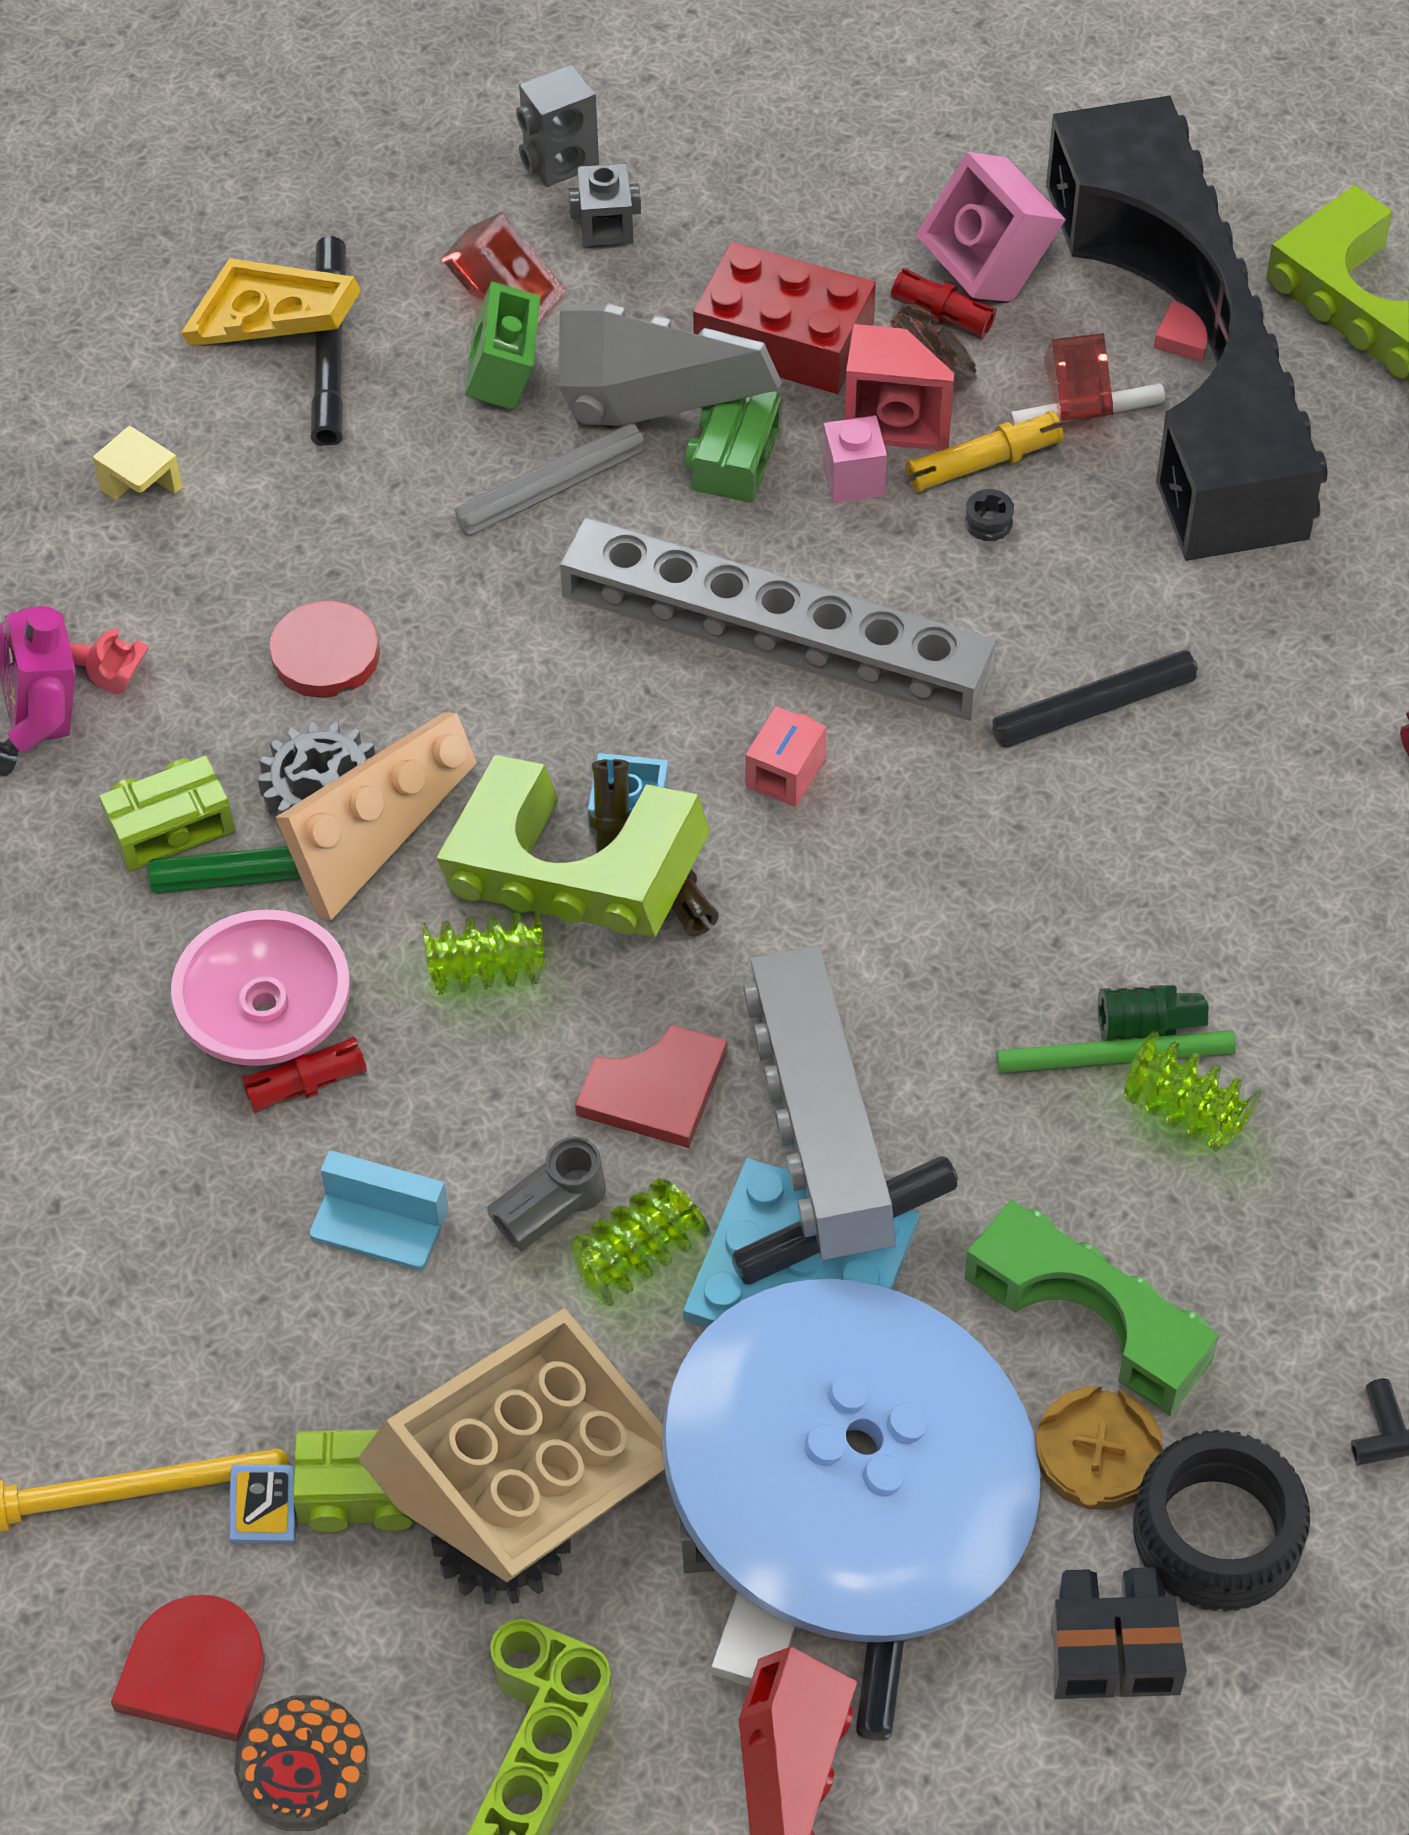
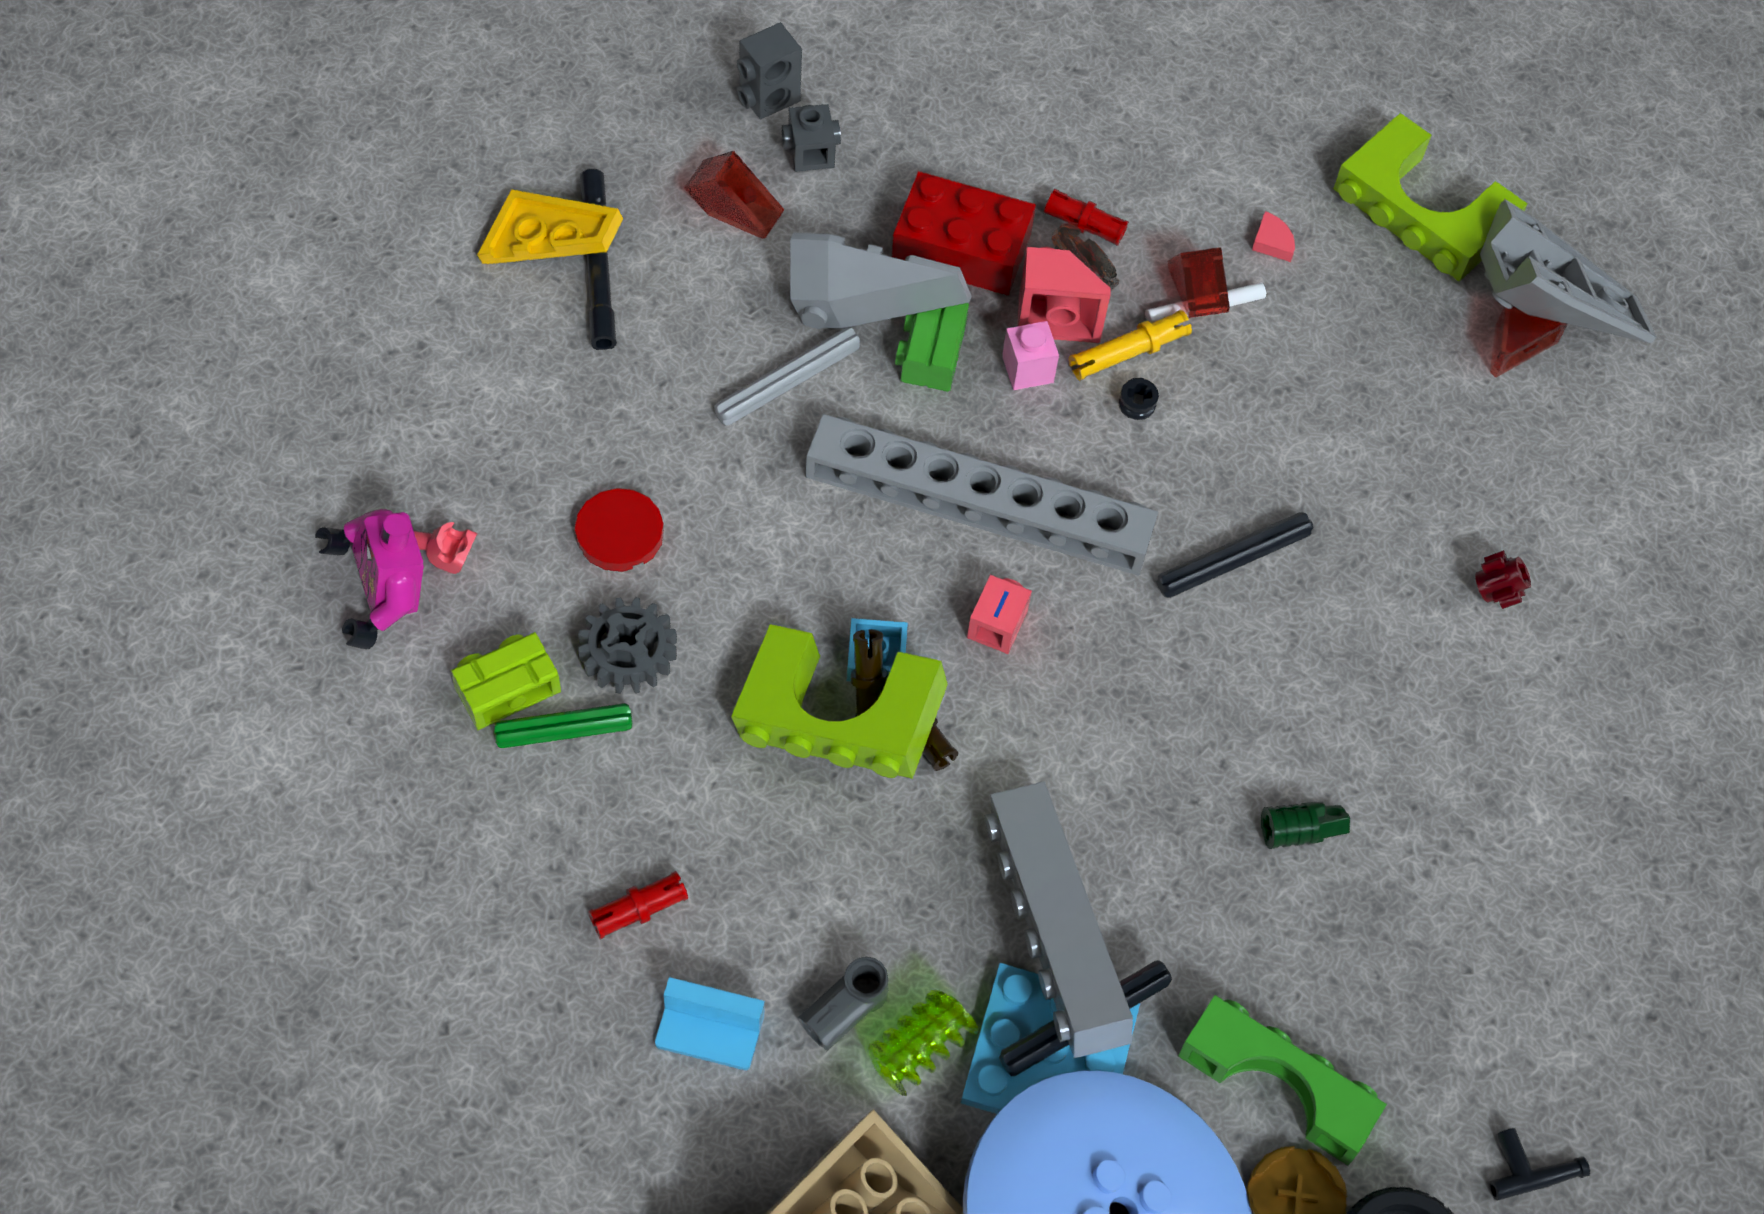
camera: 10 degrees left, 5 degrees up
light yellow panel [93,425,182,500] -> none
bright pink dish [171,910,350,1066] -> none
light nougat wing [276,712,477,920] -> none
clear neon green piece [422,910,546,995] -> none
bright green brick [465,281,541,410] -> none
tile [575,1024,728,1148] -> none
bright pink brick [916,152,1066,302] -> none
bright green bar [996,1030,1236,1074] -> none
black arch [1046,95,1328,561] -> none
clear neon green piece [1124,1031,1262,1152] -> none

